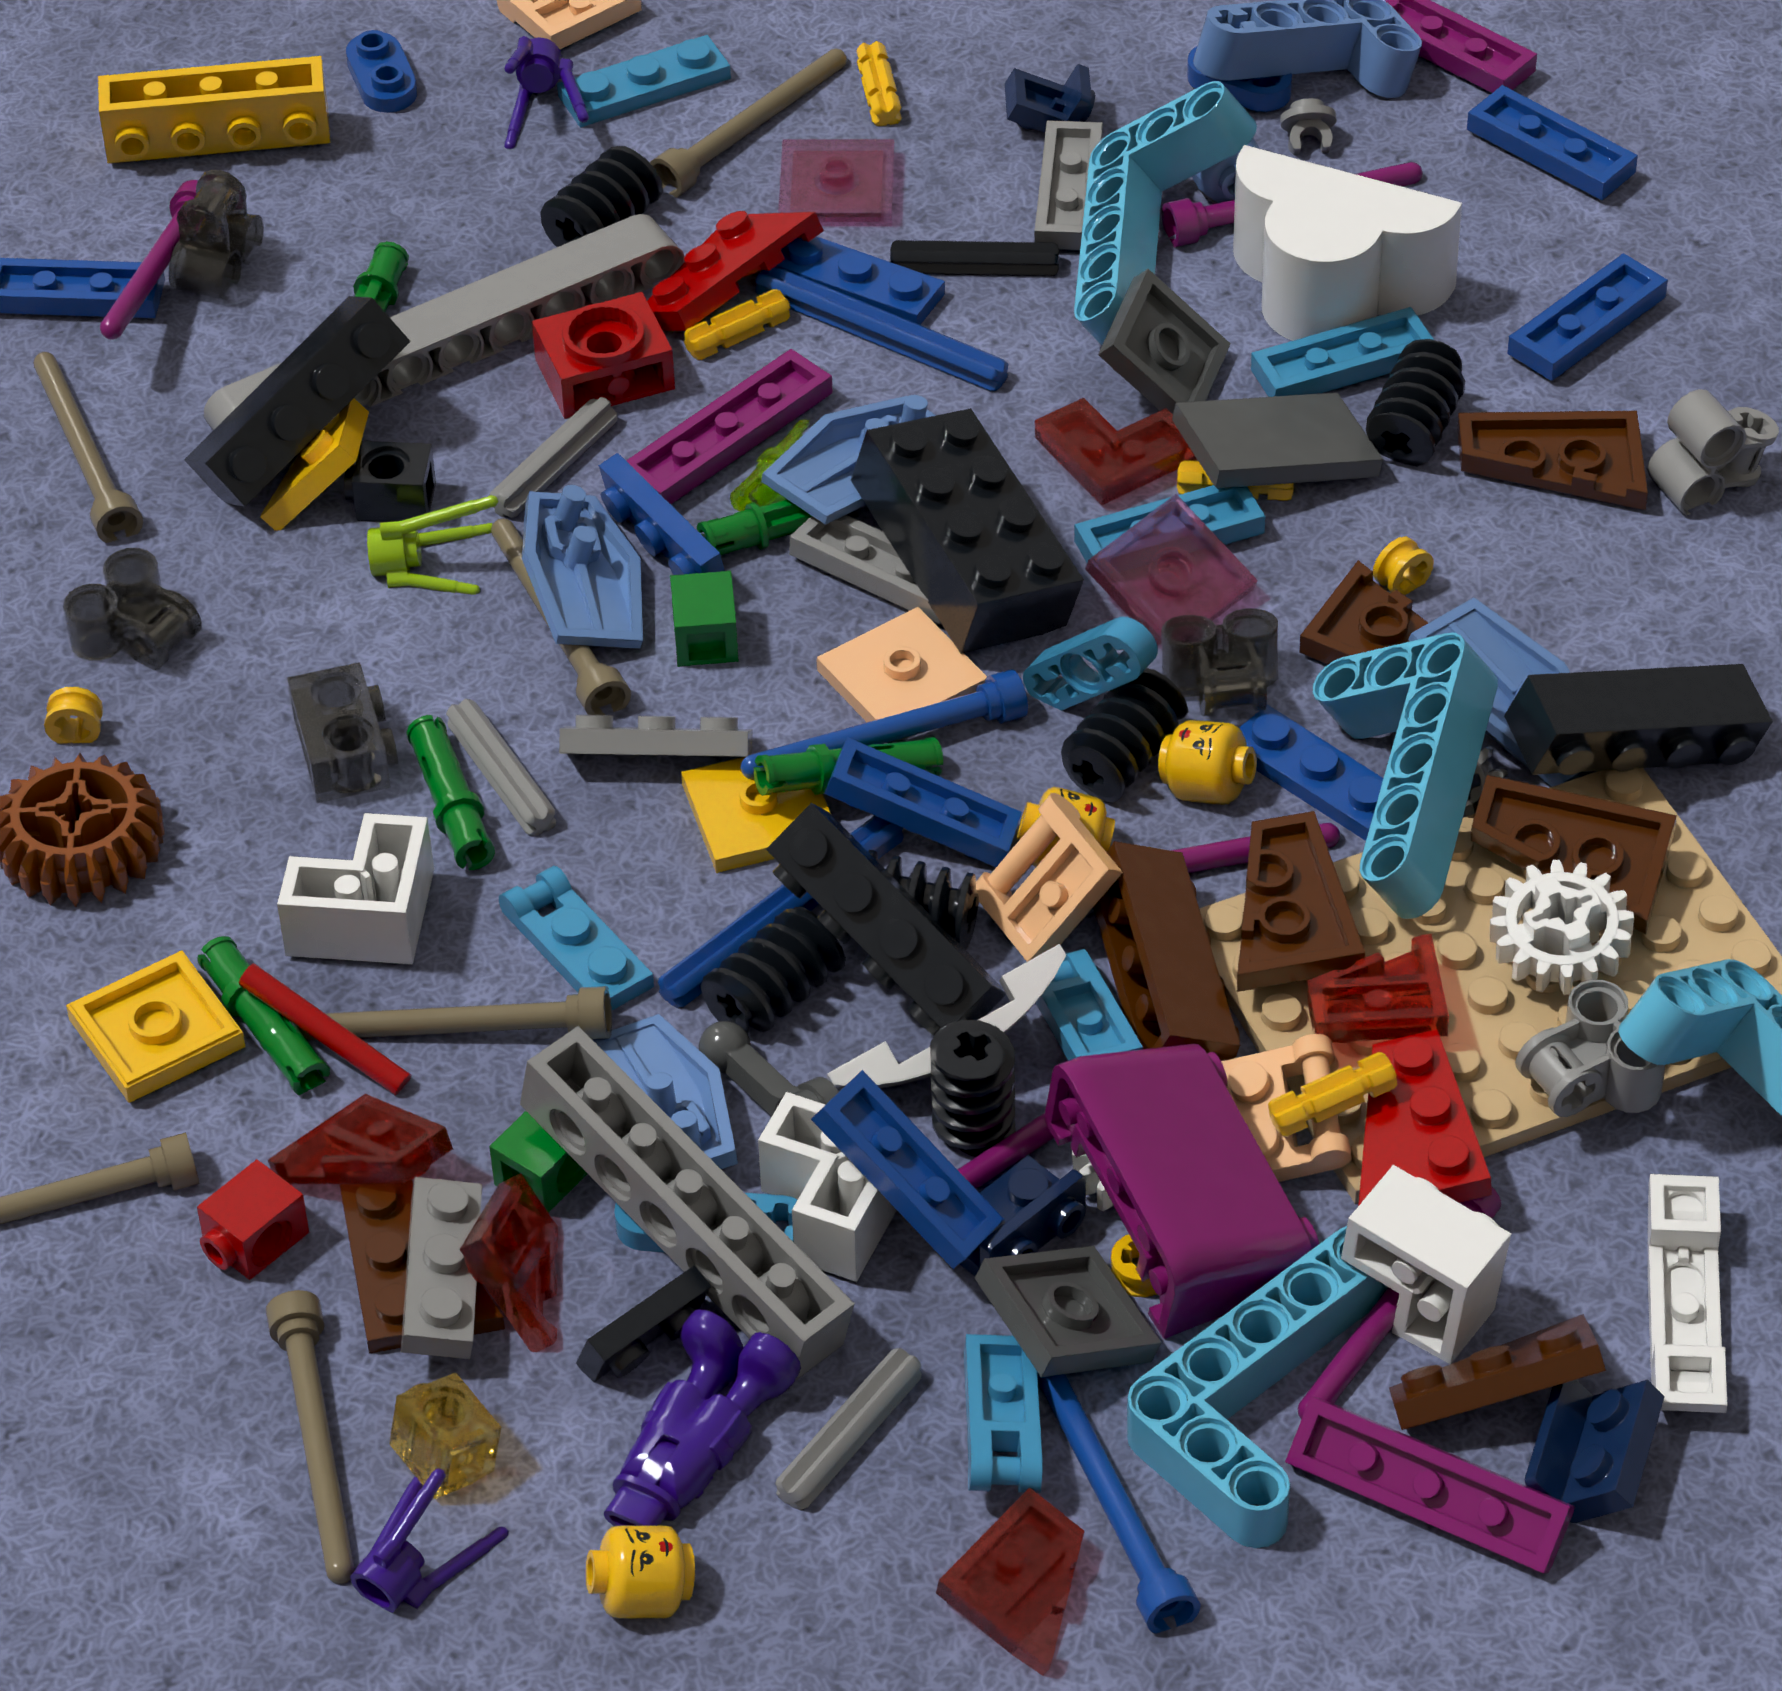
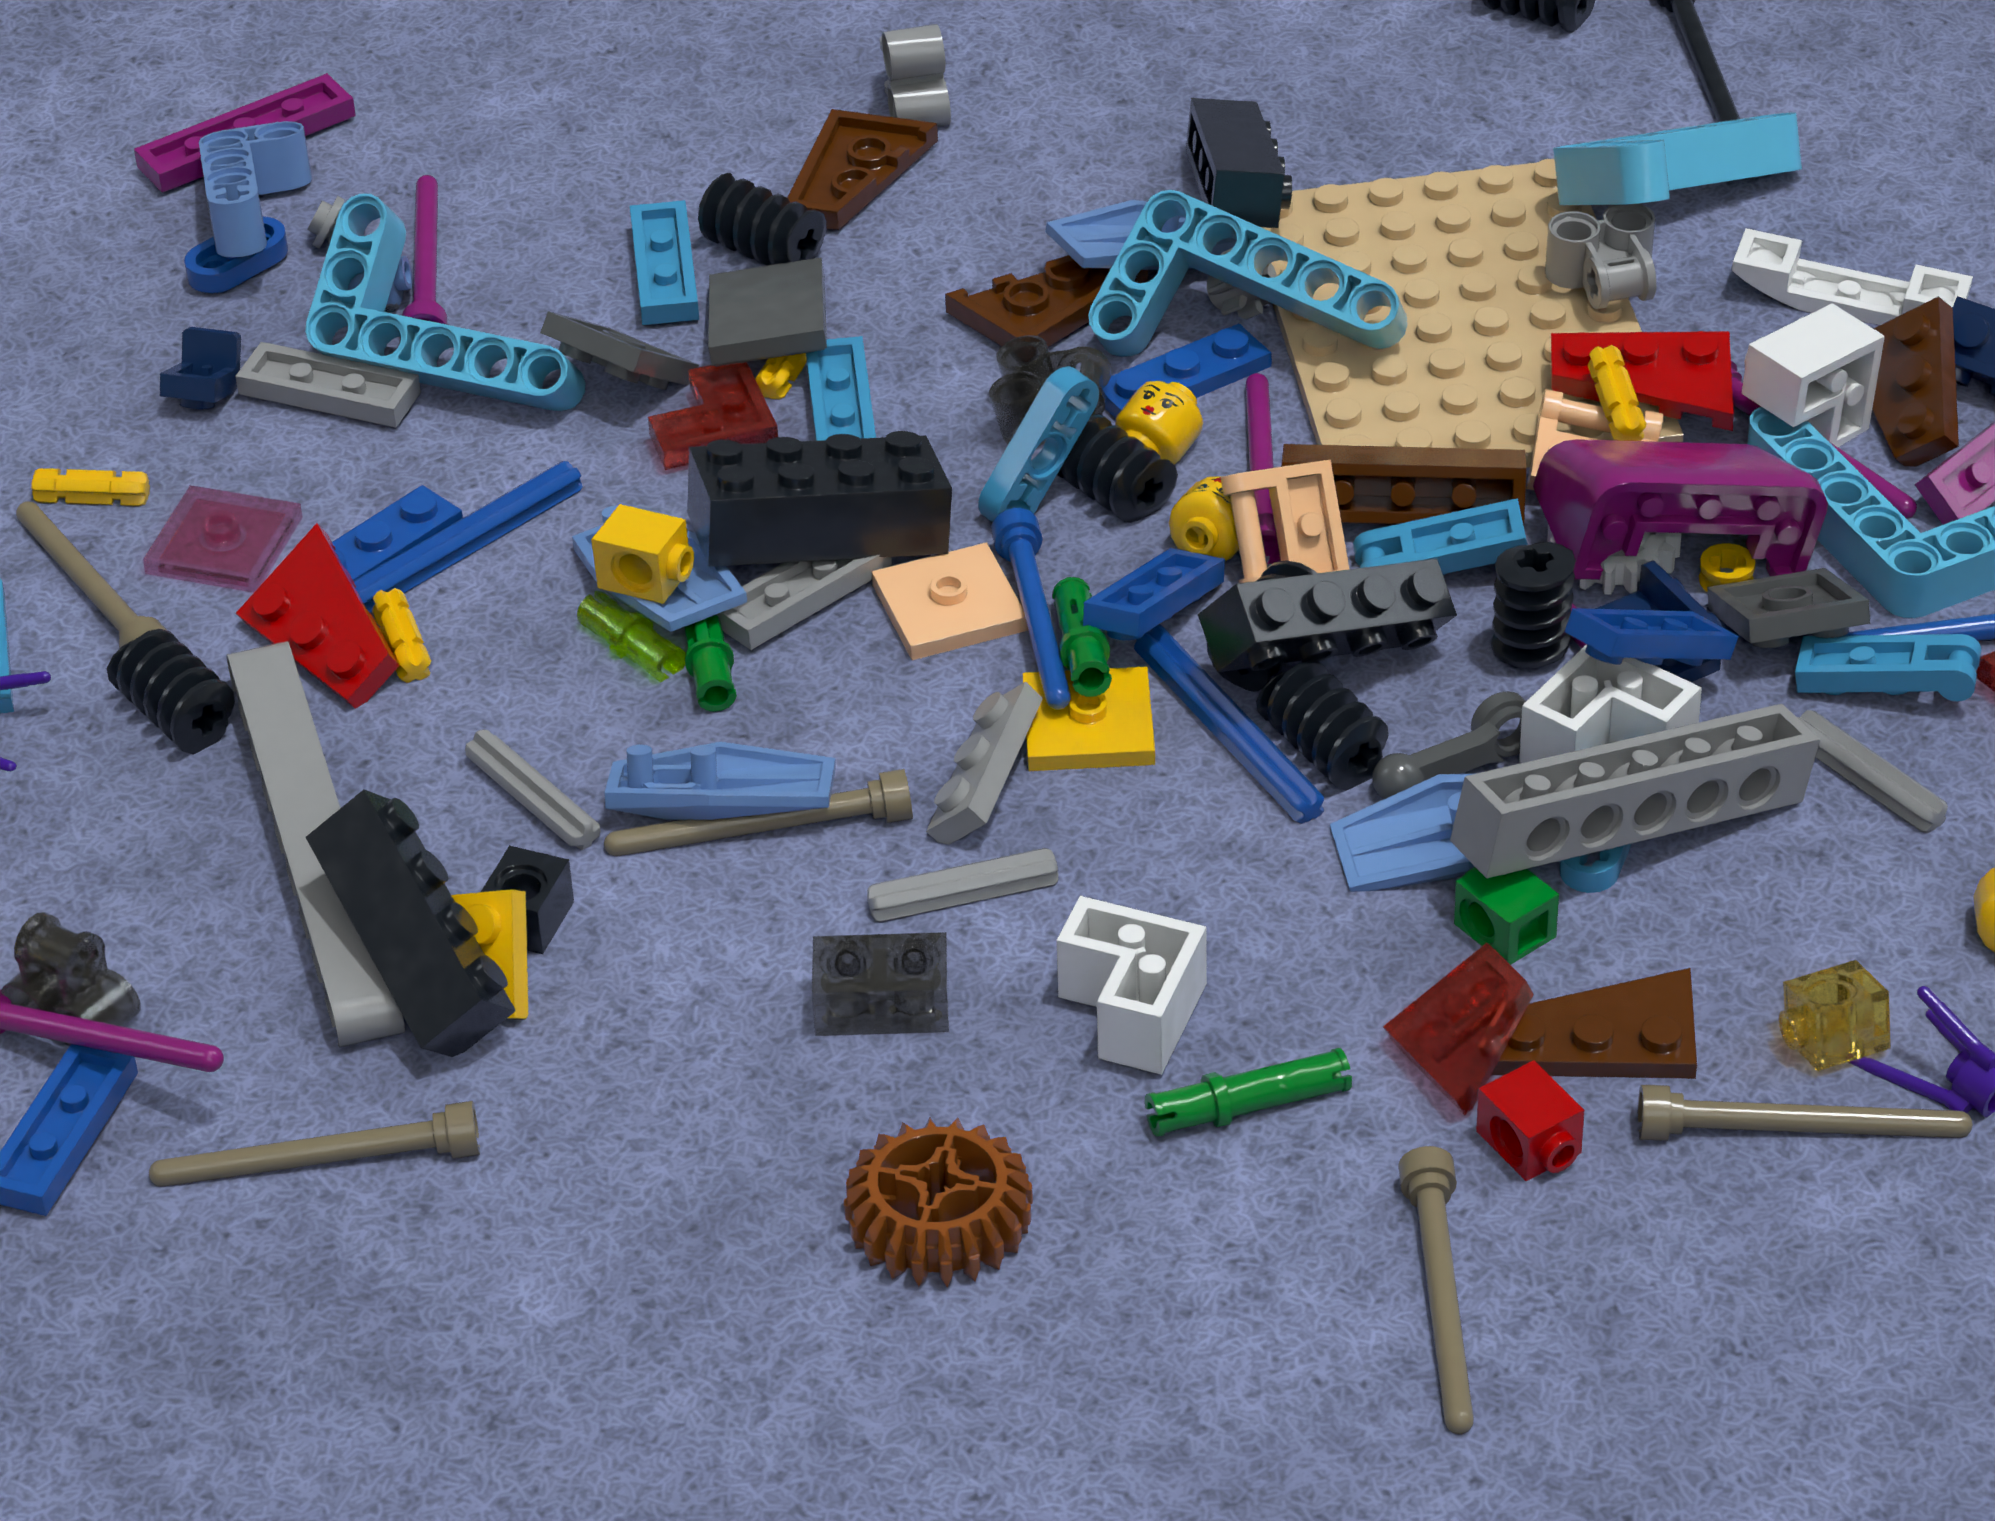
camera: 75 degrees left, 5 degrees down
yellow bush [44,687,103,744] -> none
clear smoke piece [63,548,202,670] -> none
yellow plate [66,950,246,1103] -> none
red bar [239,963,412,1096] -> none
dark tan piece [298,986,612,1040] -> none
green axle [353,241,409,312] -> none
lime plant [367,495,498,595] -> none
light grey plate [401,1177,482,1359] -> none
green pin [406,715,495,870] -> none
clear red wing [459,1173,558,1352] -> none
dark azure plate [498,866,654,1010] -> none
red brick [532,292,675,419] -> none
black plate [576,1265,712,1382] -> none
blue plate [598,453,725,575] -> none
dark purple piece [604,1310,801,1526] -> none
magenta plate [626,349,833,504] -> none
green brick [670,571,739,667] -> none
white slope [827,944,1066,1089] -> none
black axle [890,240,1059,276] -> none
clear pink plate [1085,494,1258,654] -> none
white brick [1233,145,1462,341] -> none
reddish brown wing [1237,811,1365,992] -> none
clear red wing [1307,934,1449,1043] -> none
yellow bush [1373,536,1434,595] -> none
blue plate [1467,85,1638,200] -> none
reddish brown wing [1471,775,1677,935] -> none
white gear [1490,860,1634,995] -> none
blue plate [1507,253,1668,381] -> none
none -> yellow brick [591,504,694,604]

